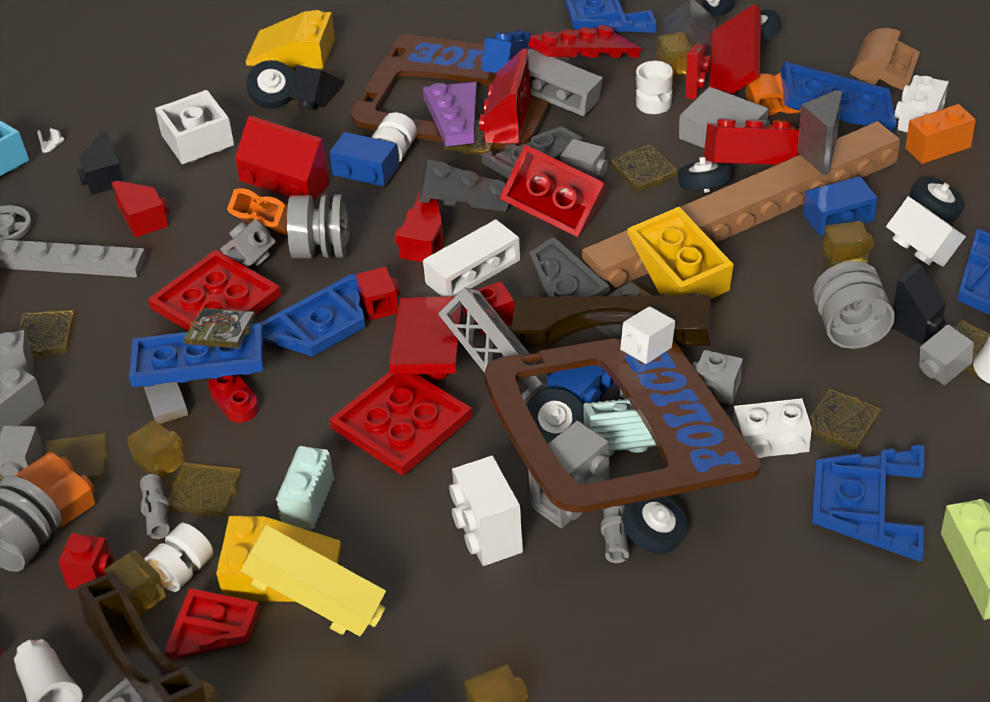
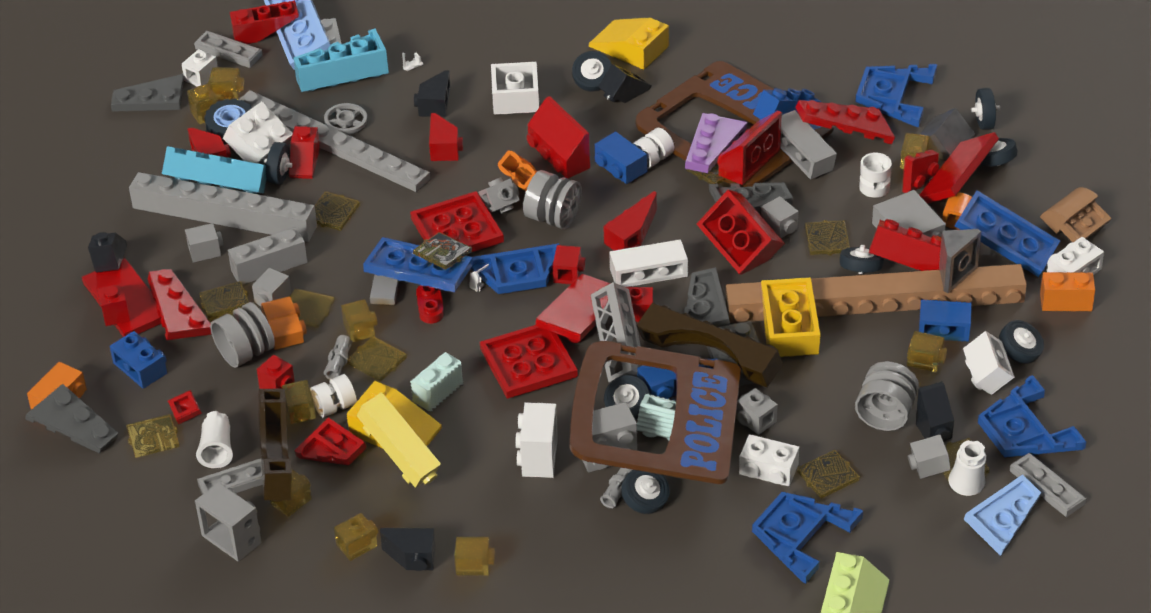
camera: 25 degrees right, 0 degrees up
dark grey wing [419,159,509,211] -> none
white brick [620,306,675,364] -> none
none -> white piece [469,264,489,292]

